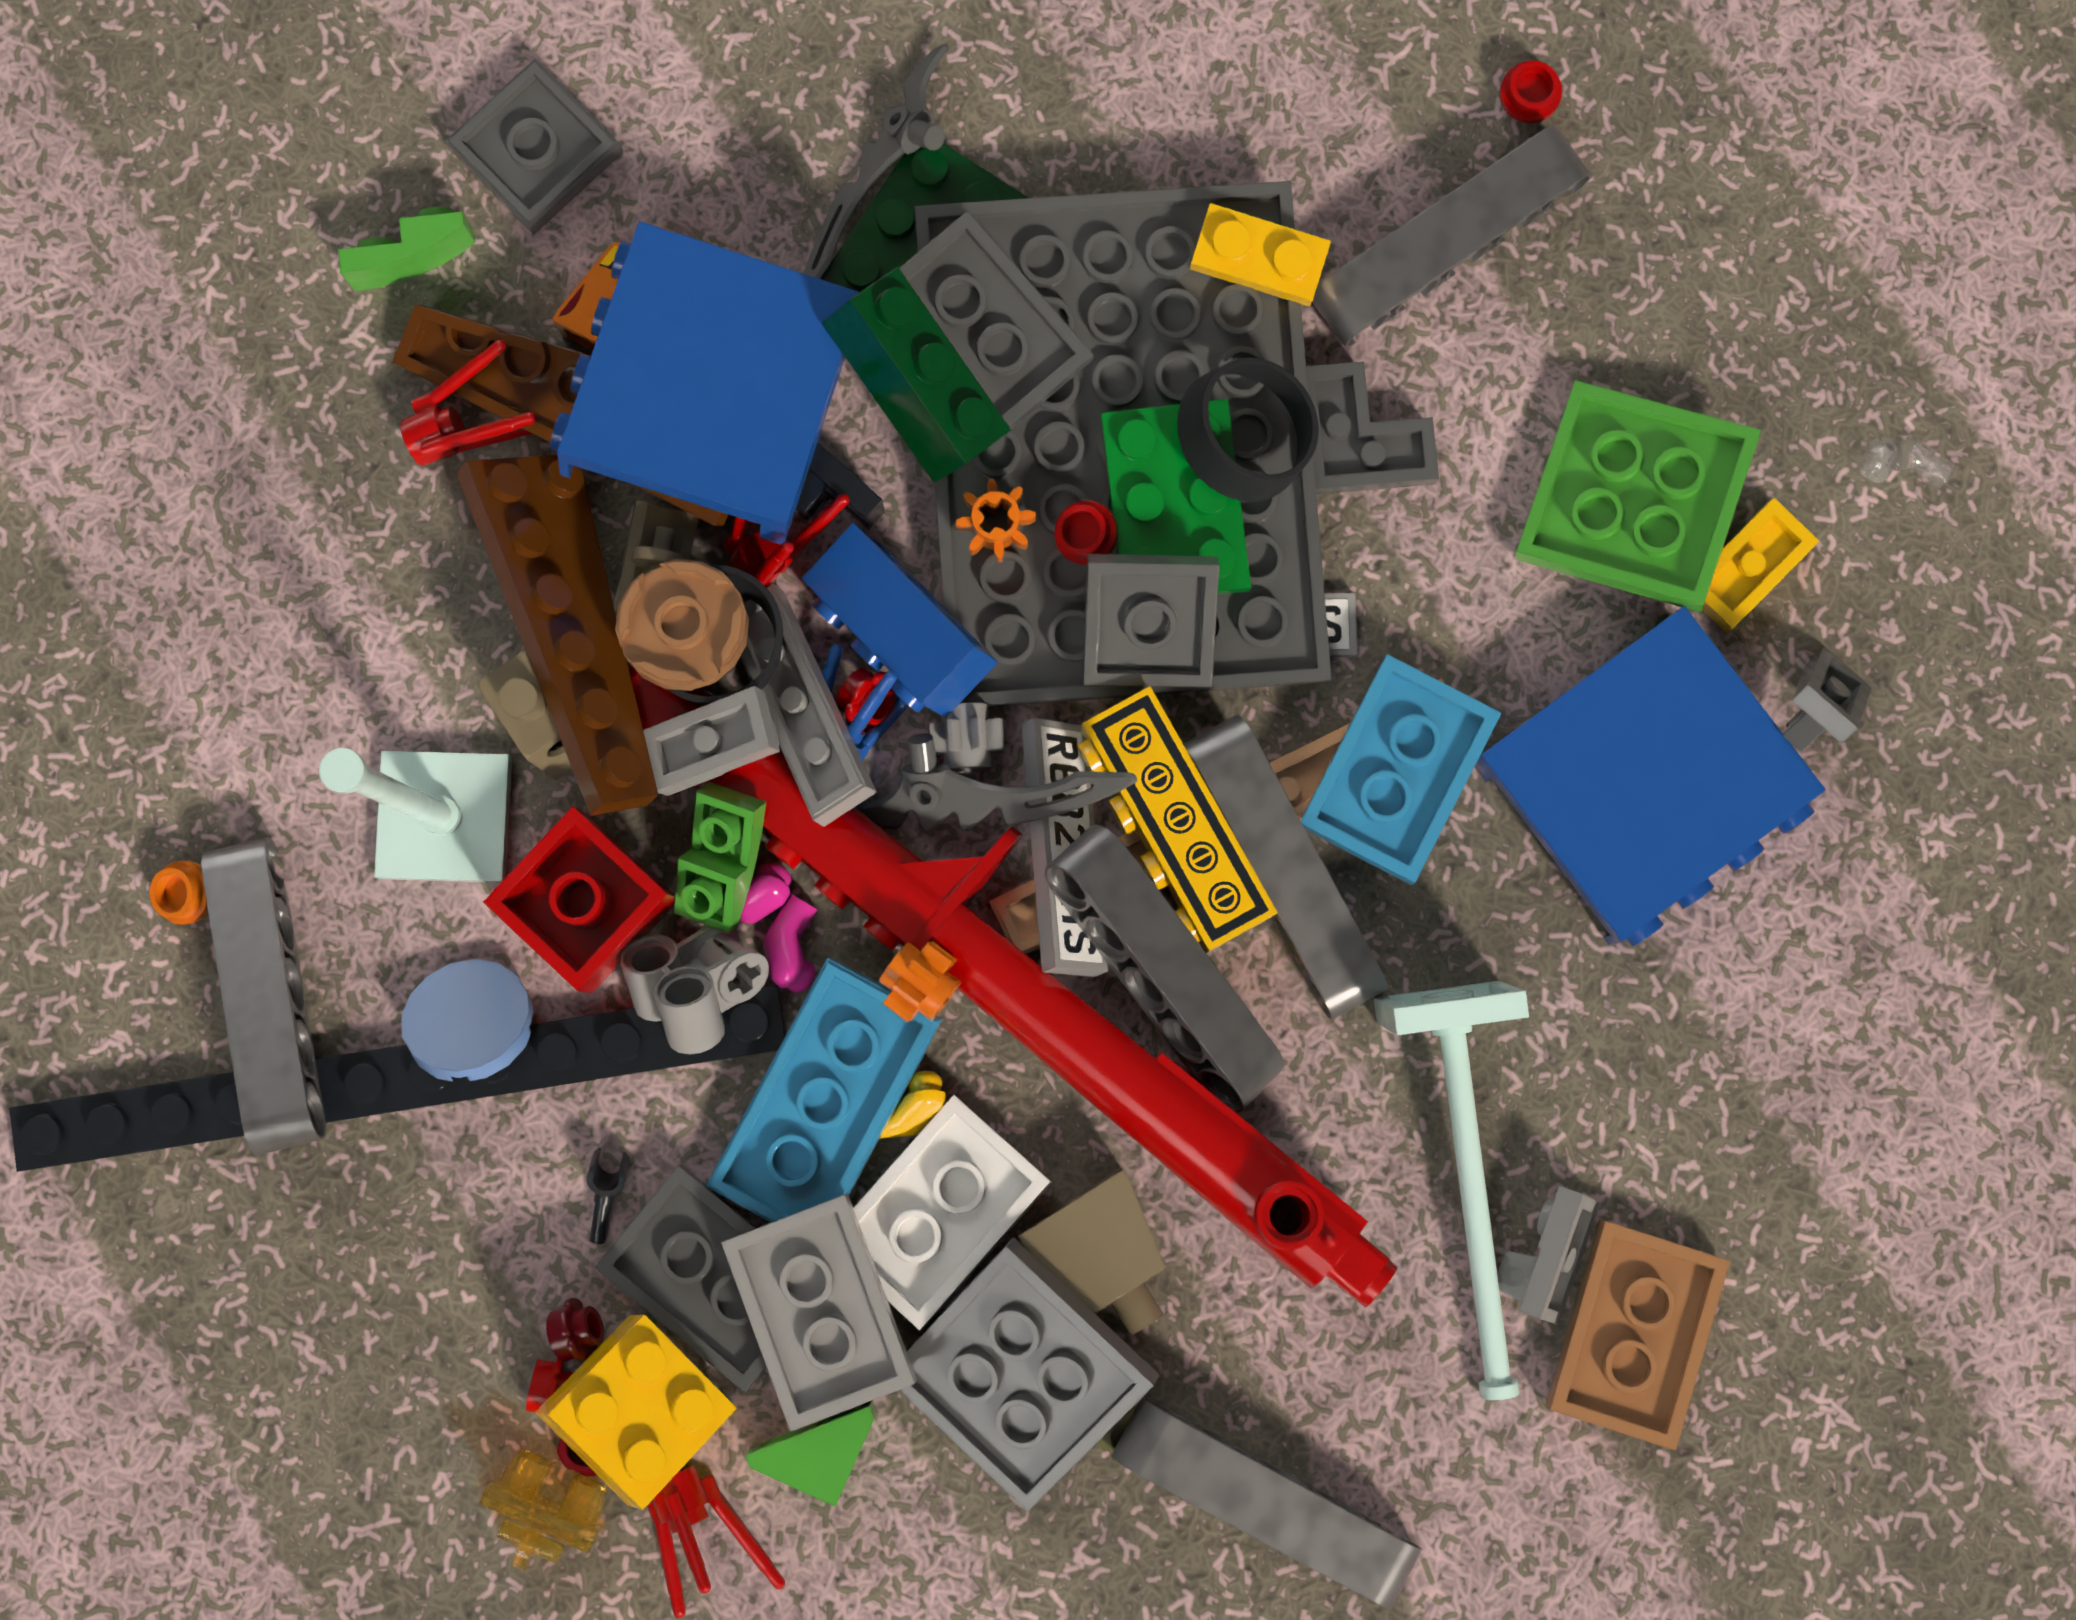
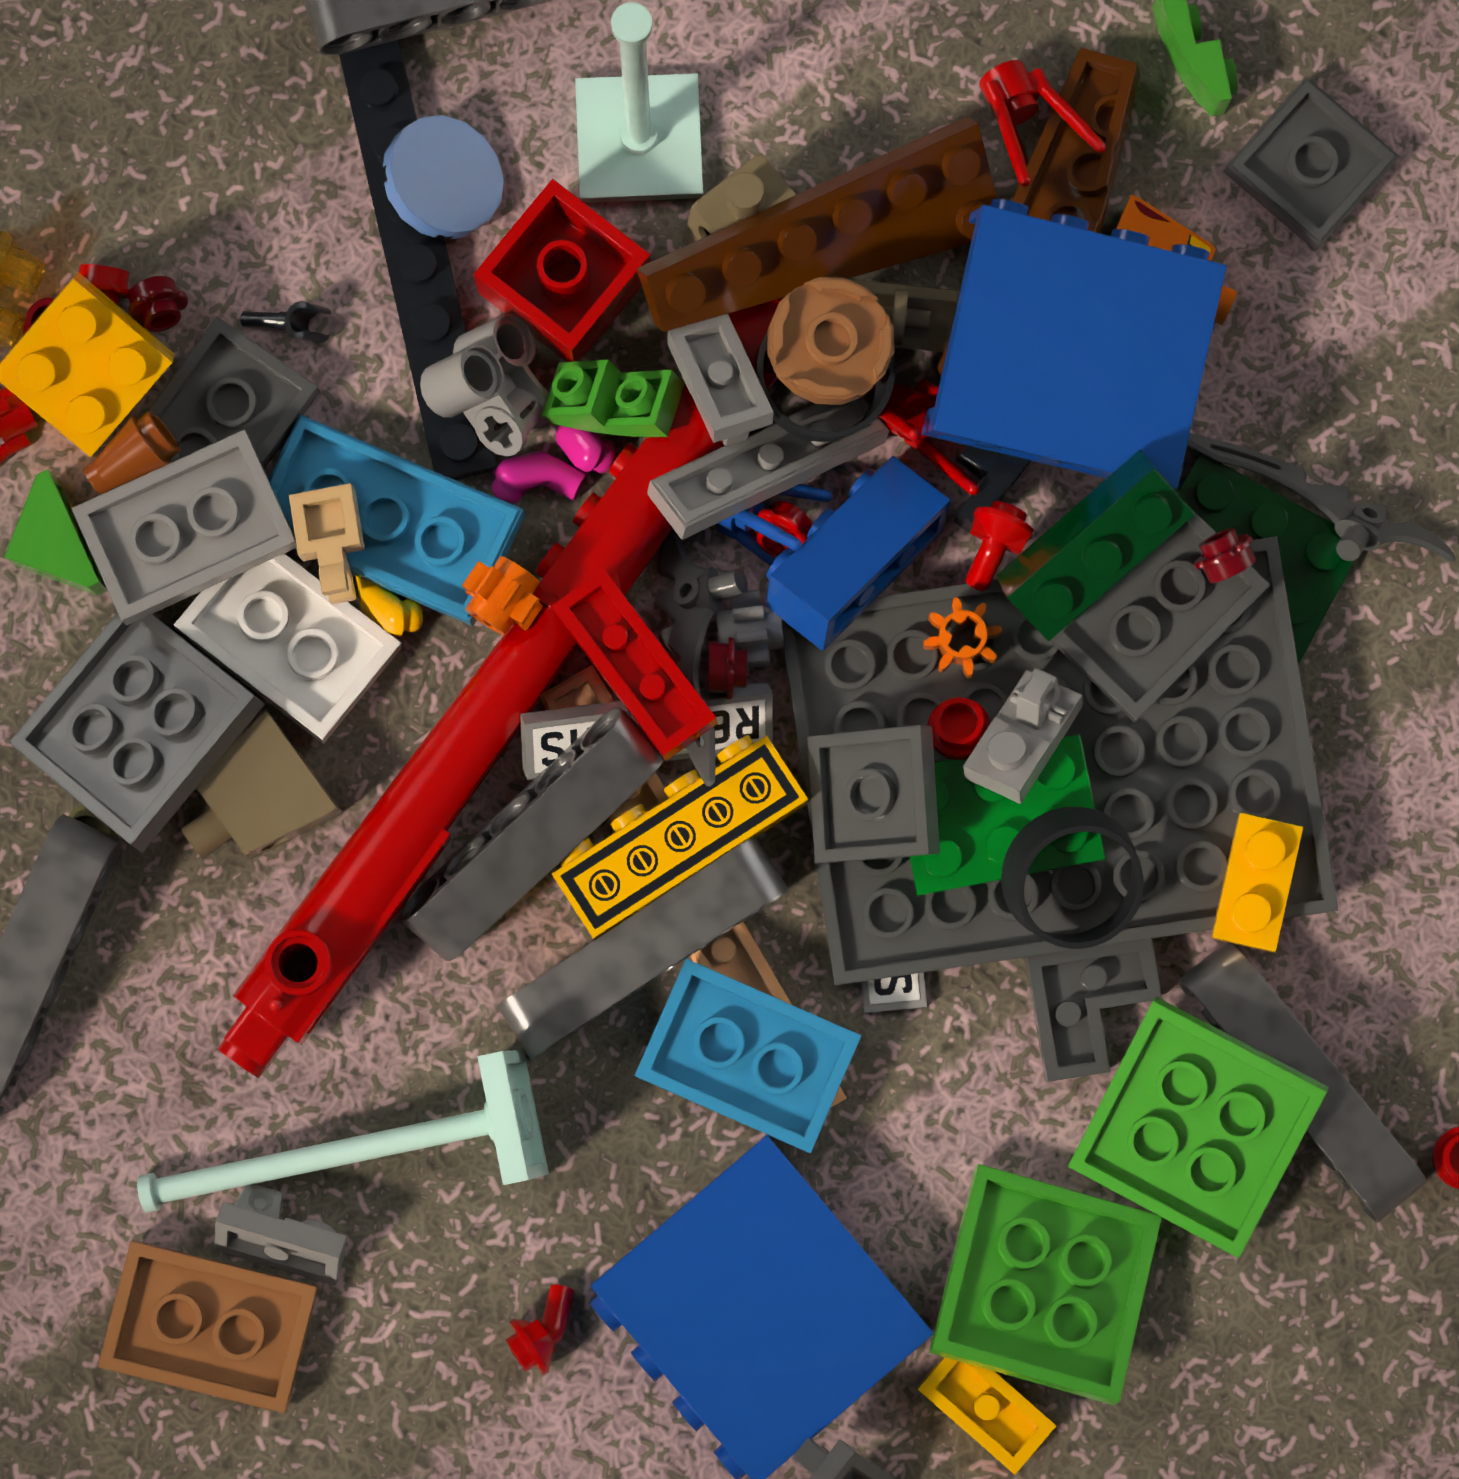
camera: 85 degrees right, 0 degrees up
none -> dark orange cone [83,411,181,495]
none -> tan plate [289,483,365,604]
none -> red plate [505,1284,575,1376]
none -> red plate [551,568,718,761]
none -> dark red plate [707,637,747,700]
none -> light grey hinge [963,668,1083,804]
none -> red plate [965,501,1034,591]
none -> bright green plate [1068,997,1329,1258]
none -> dark red plate [1194,528,1257,583]

